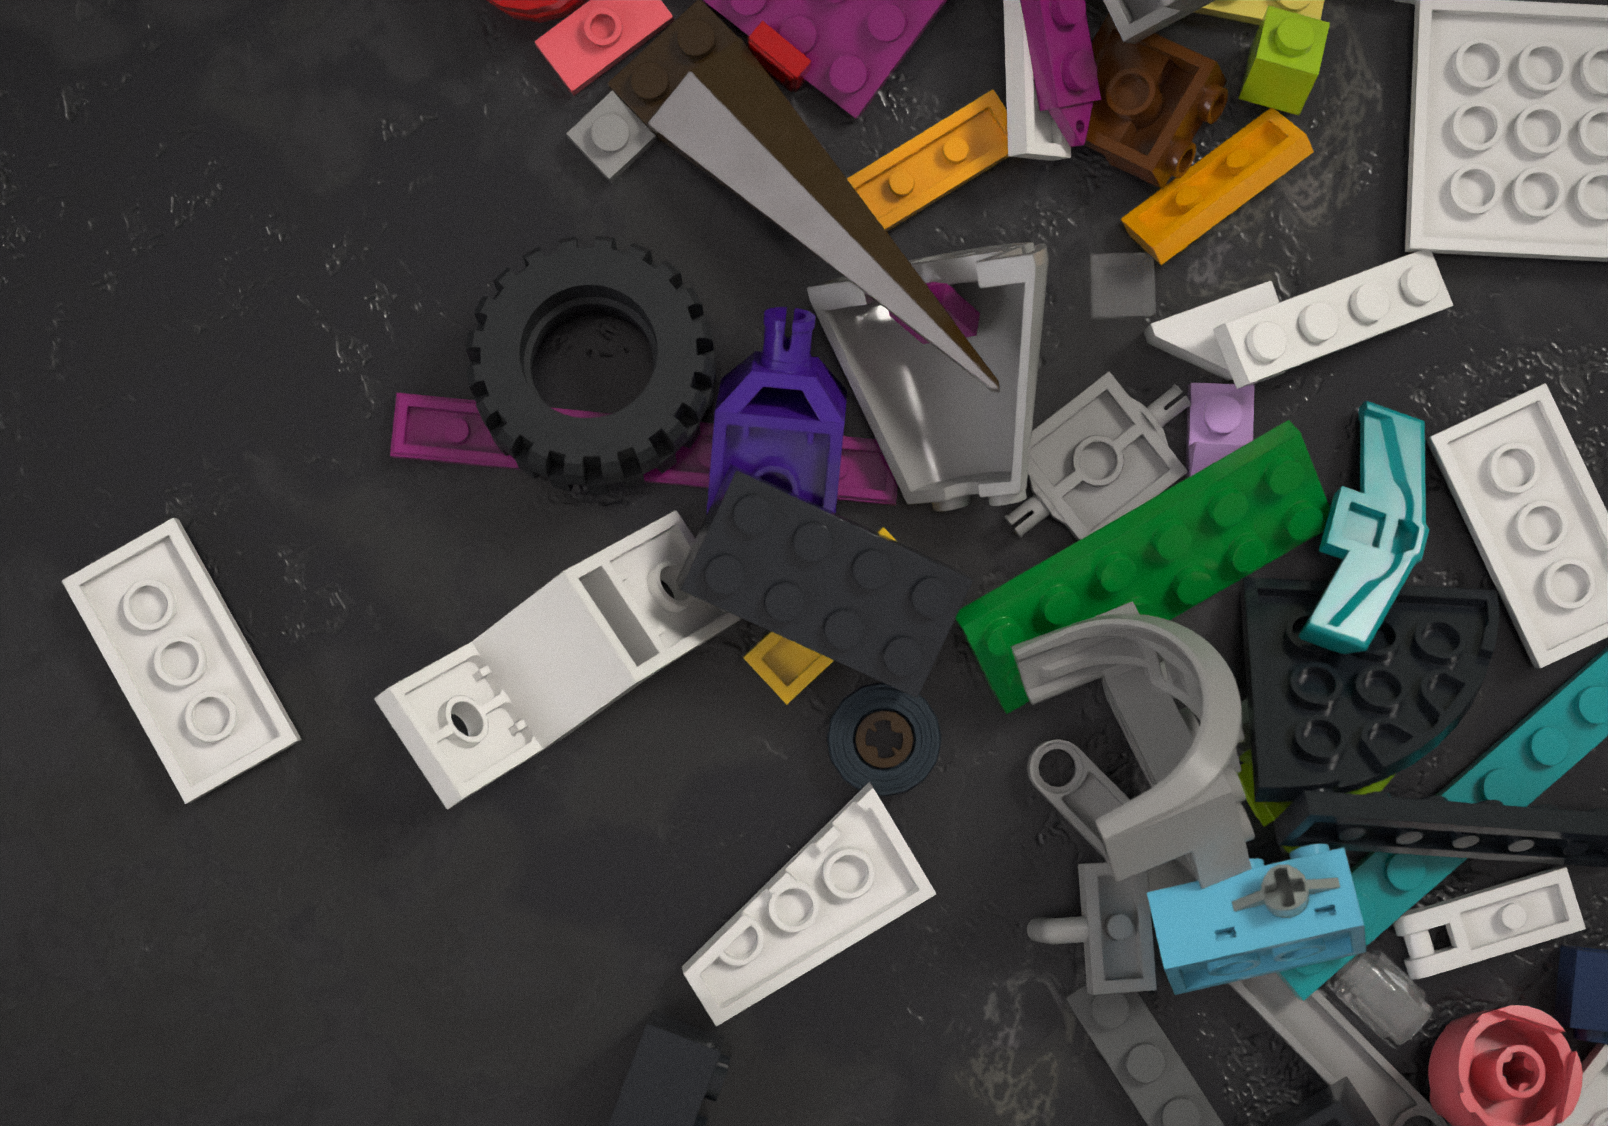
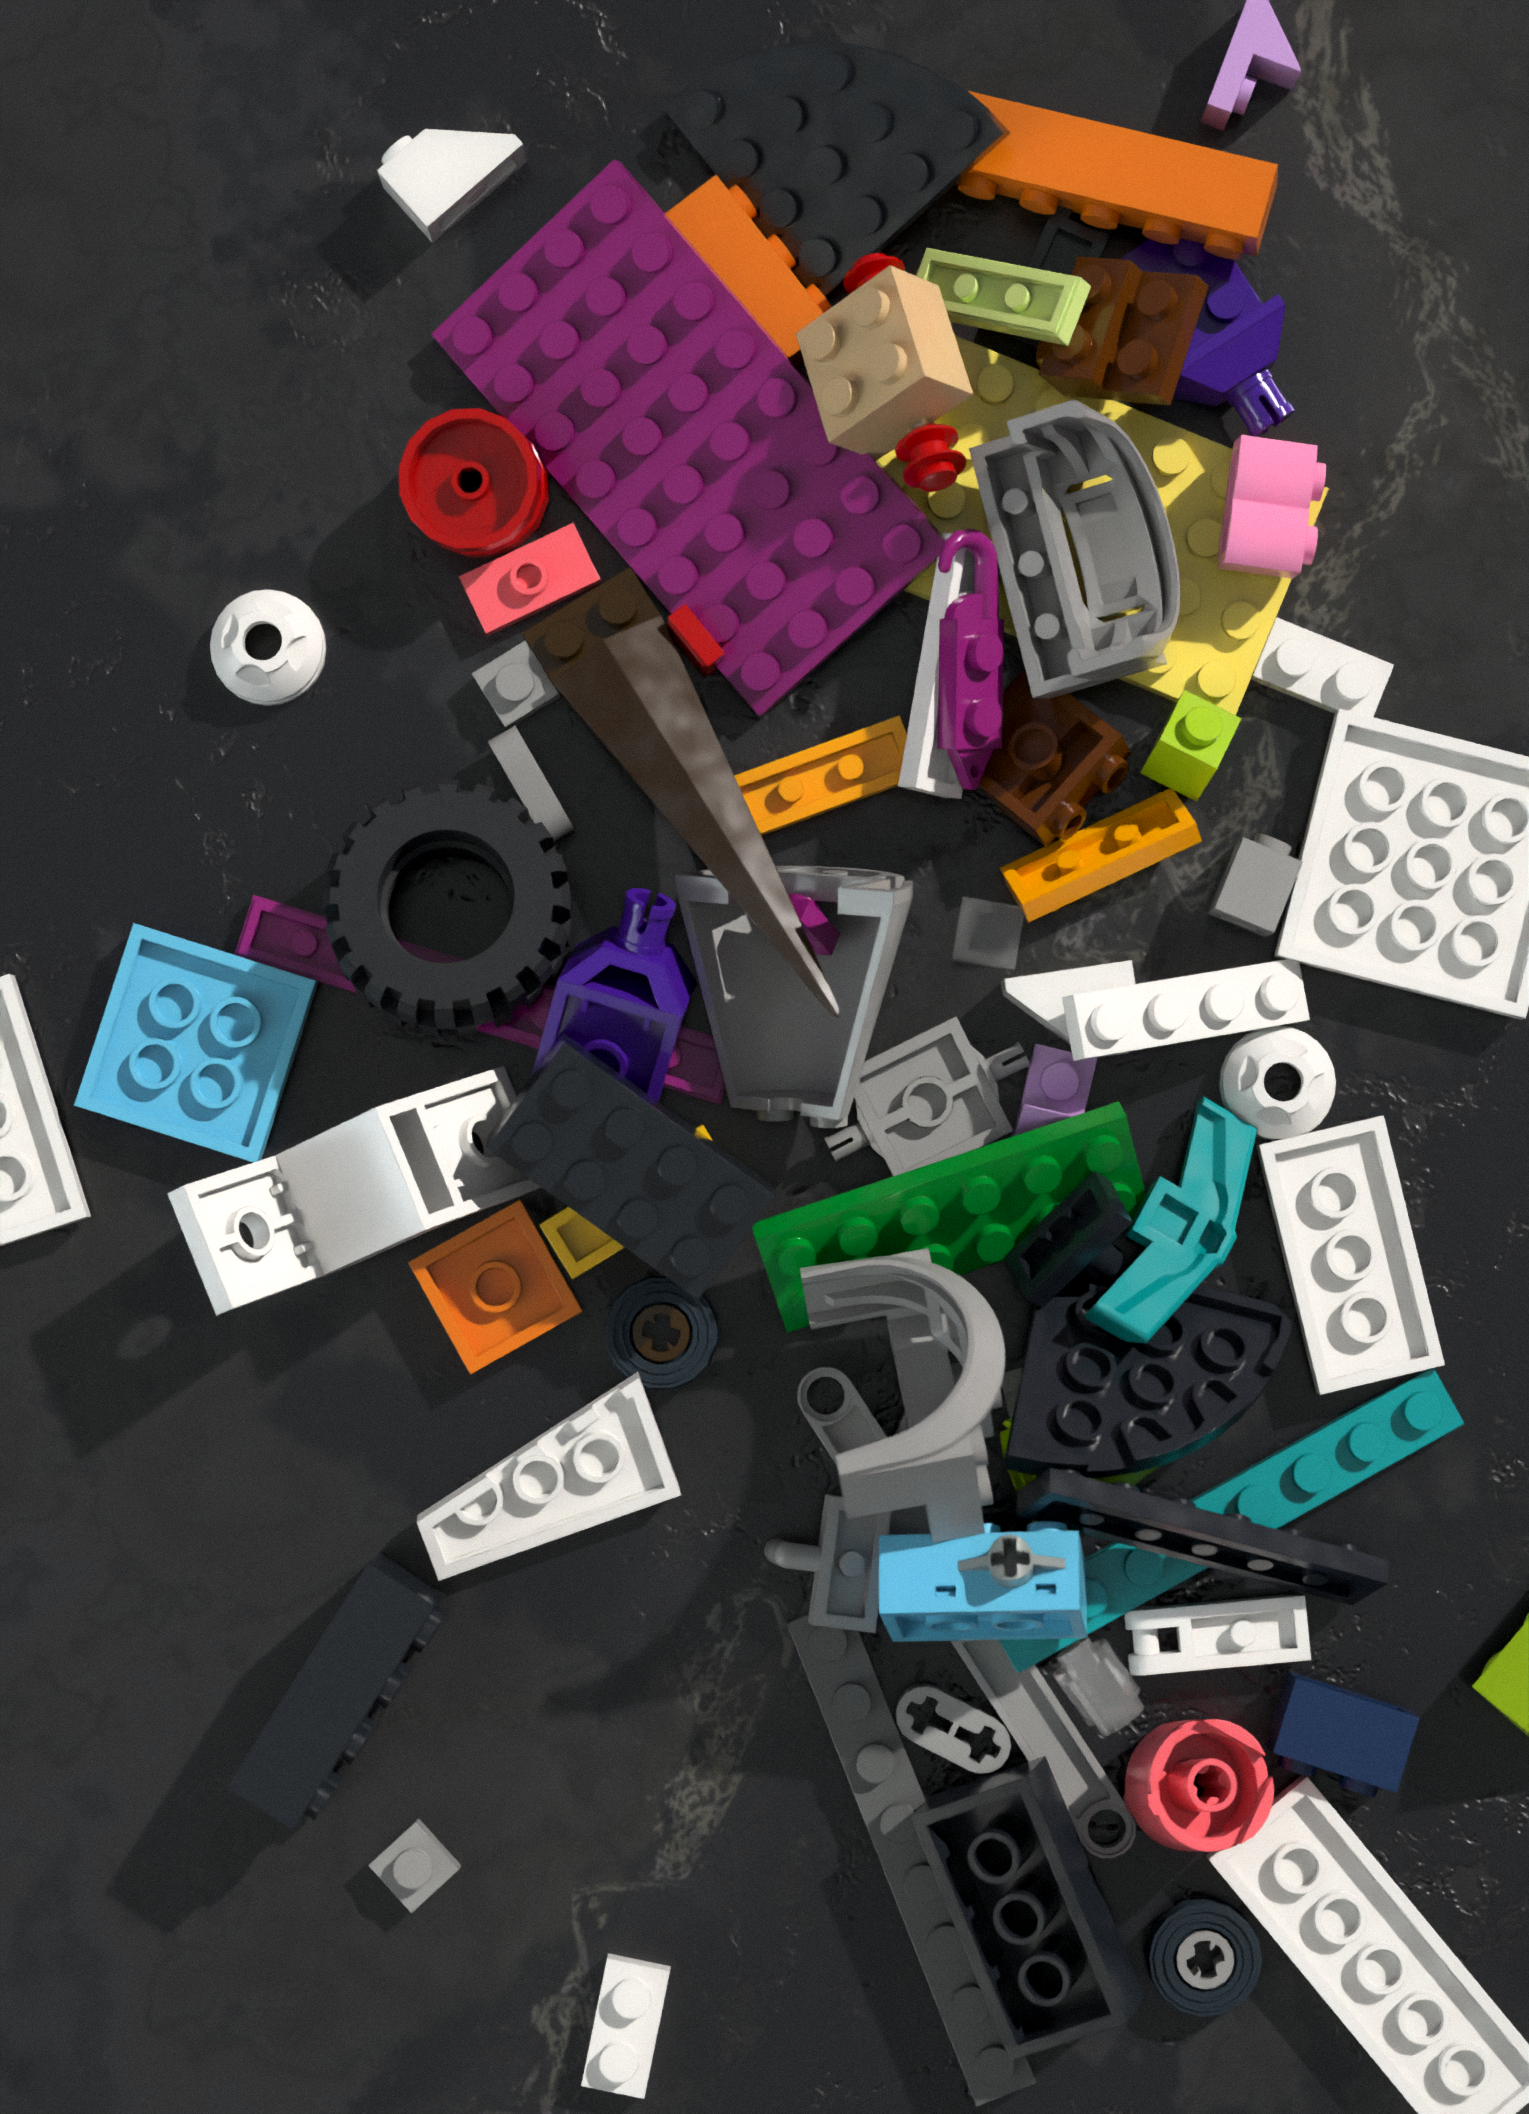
camera: 15 degrees right, 0 degrees up
none -> medium azure plate [74,923,319,1163]
none -> white piece [210,589,326,706]
none -> orange plate [408,1200,583,1375]
none -> light grey beam [488,726,575,842]
none -> light grey beam [895,1682,1011,1774]
none -> black tile [1005,1171,1133,1308]
none -> light grey brick [1207,833,1303,938]
none -> white piece [1219,1026,1336,1141]

